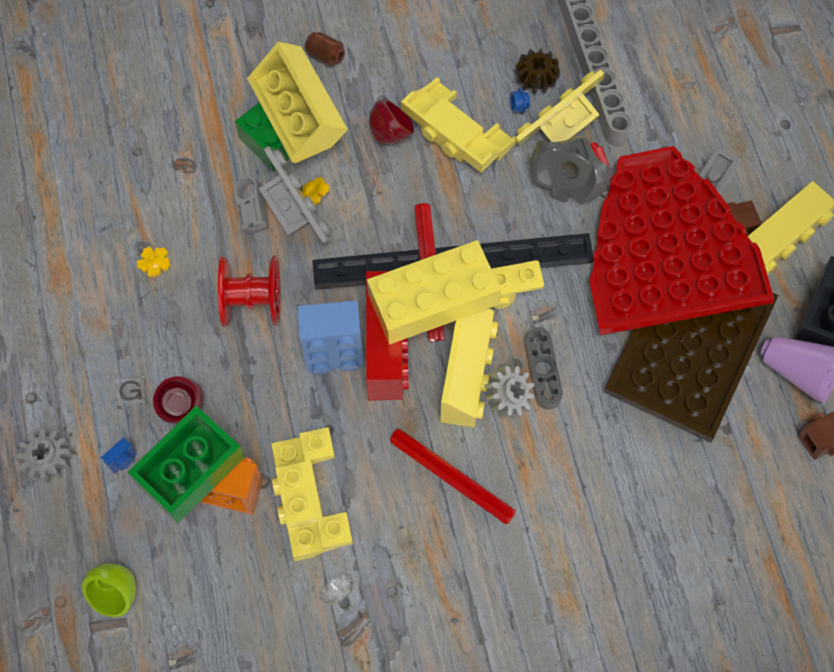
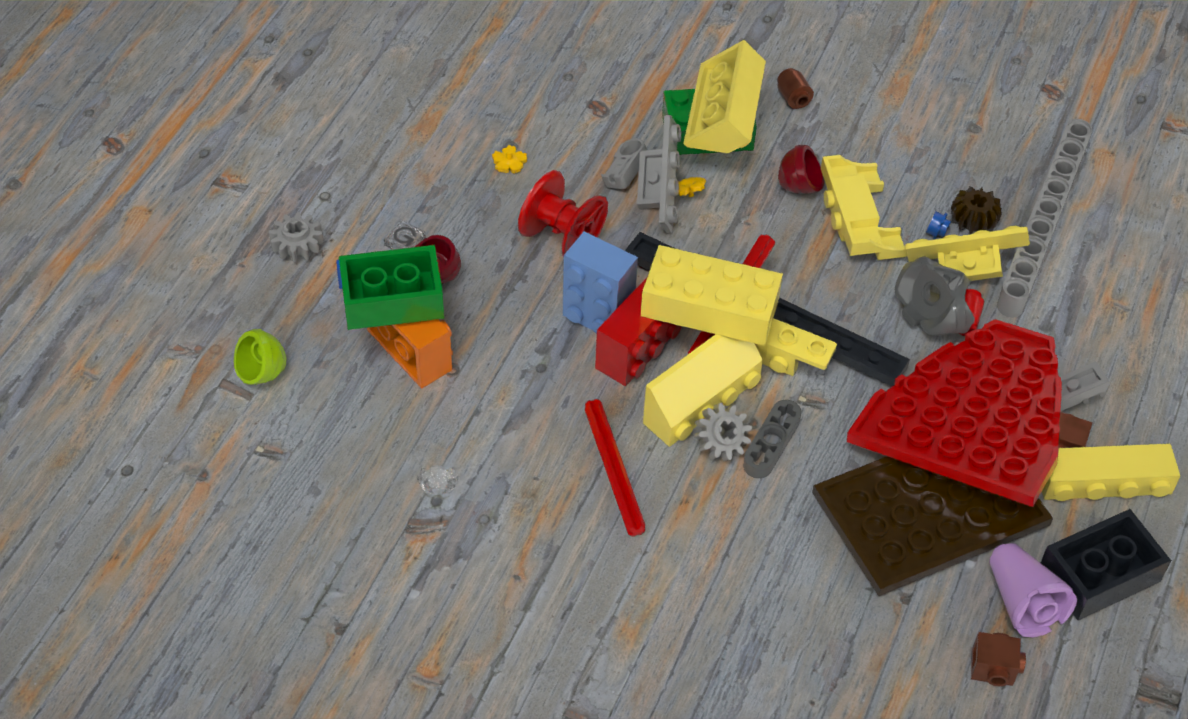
camera: 35 degrees right, 15 degrees down
light yellow bracket [271,427,353,561] -> none

